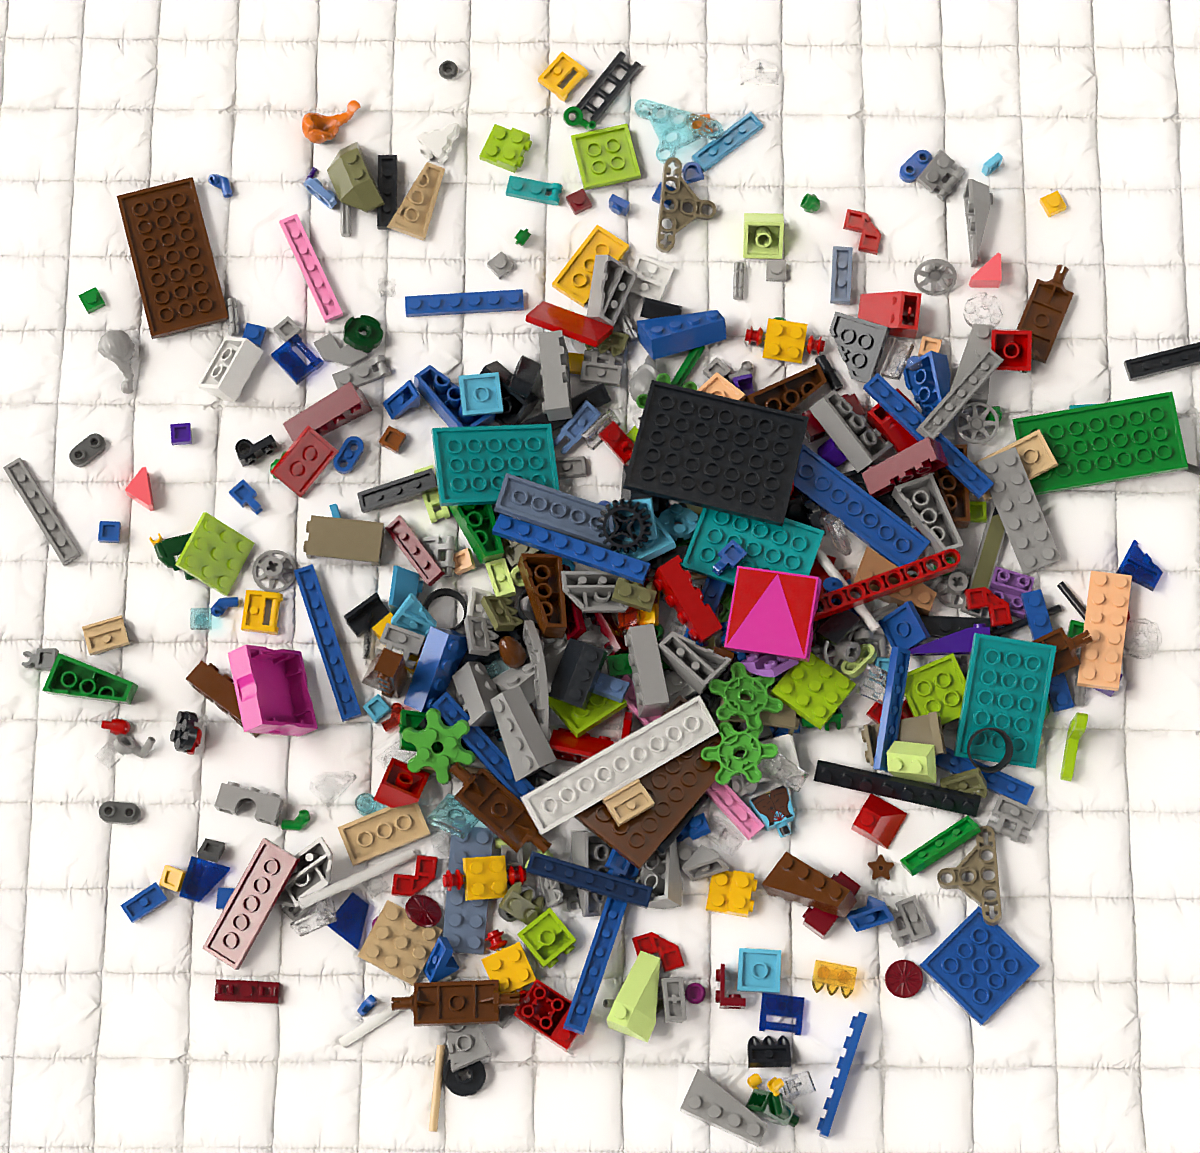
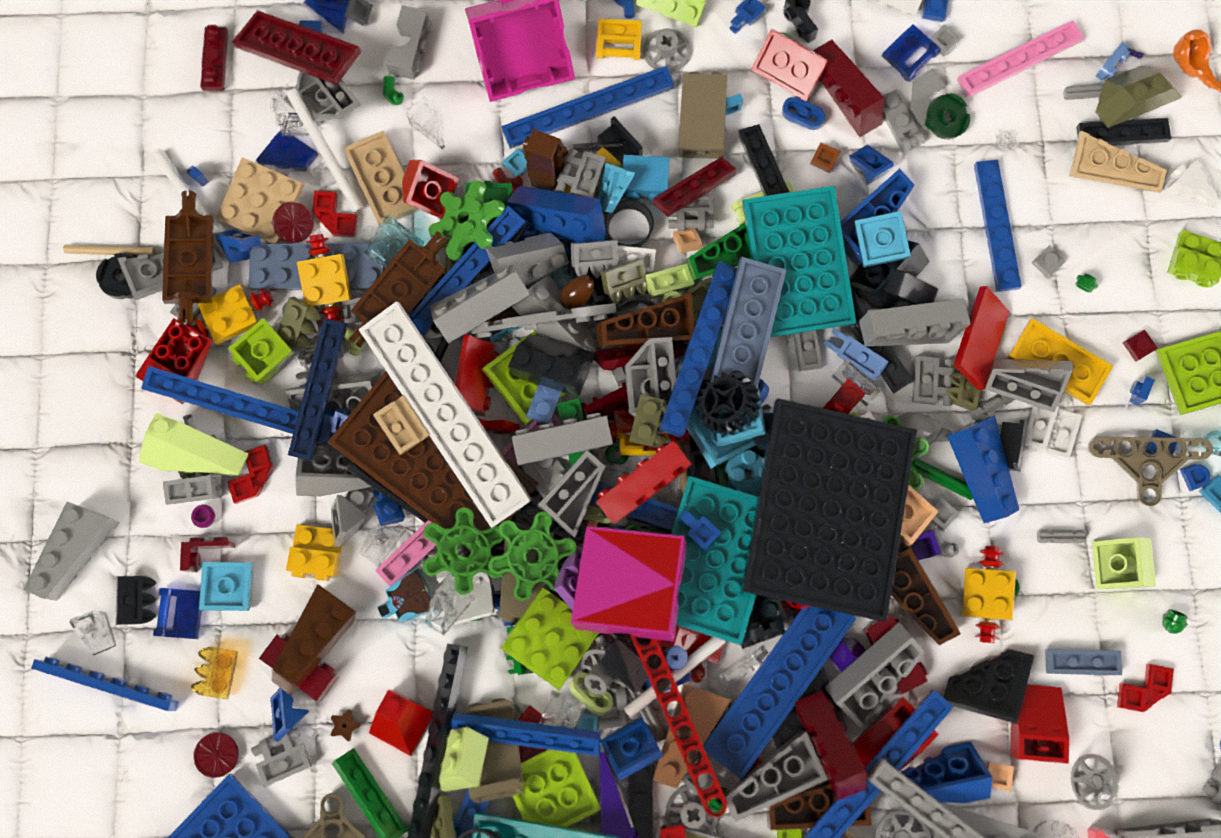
camera: 90 degrees right, 5 degrees up
clear light blue wheel [355,793,377,816] -> none
teal plate [505,175,563,206] -> none
yellow tile [568,352,584,375] -> none
dark green torso [745,1073,800,1127] -> none
light grey plate [766,260,786,282] -> none
black axle [815,354,844,392] -> none
clear plate [880,339,923,381] -> none

